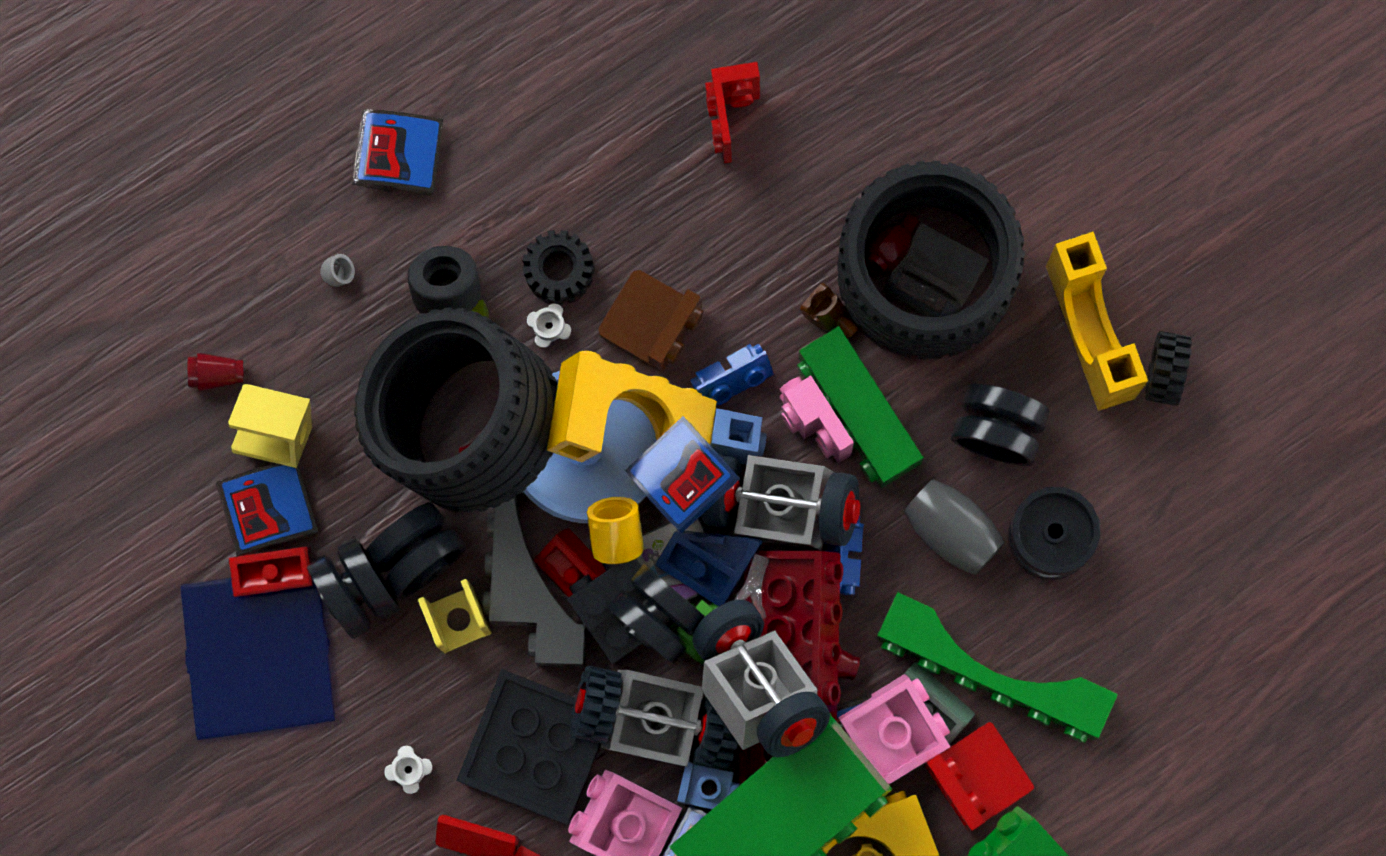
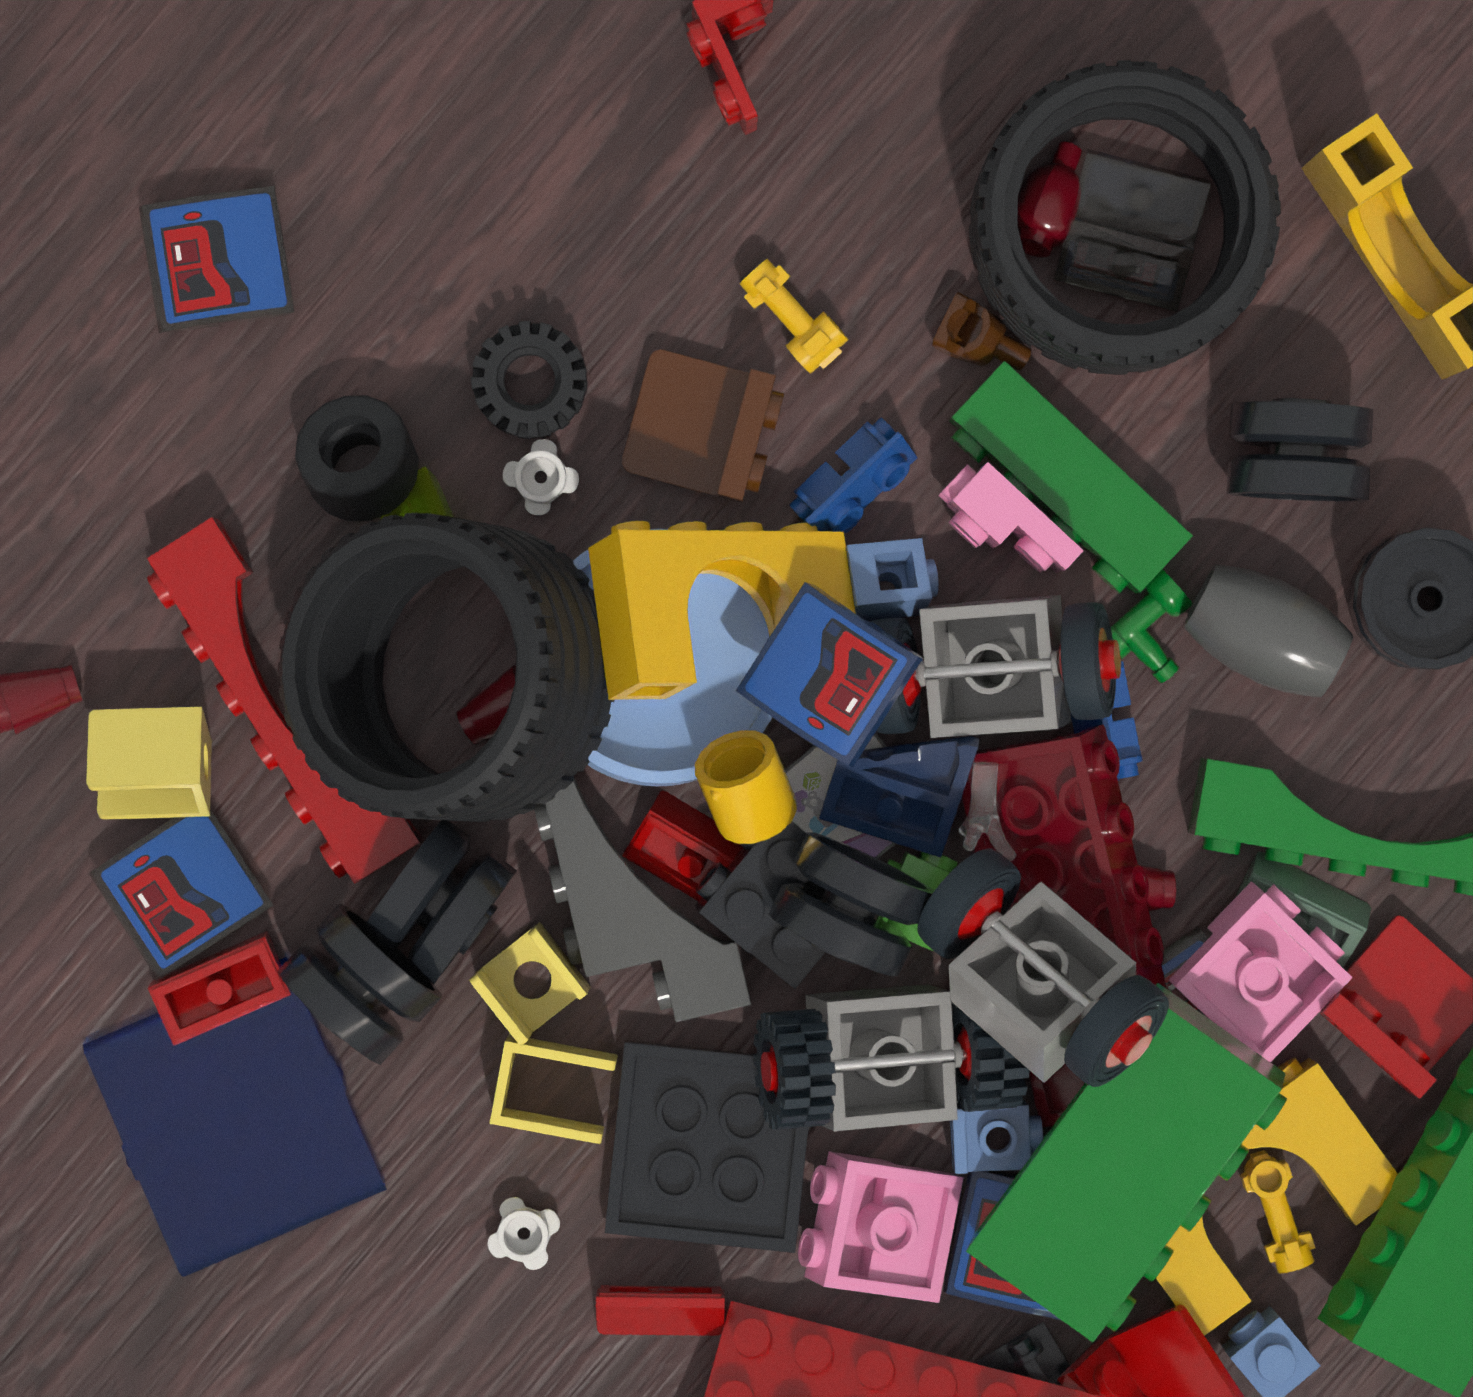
camera: 20 degrees left, 10 degrees up
light grey hinge [320,254,355,287] -> none
none -> red arch [147,517,424,884]
none -> light yellow piece [490,1034,618,1144]
none -> yellow bar [739,258,849,374]
none -> green piece [1111,569,1193,684]

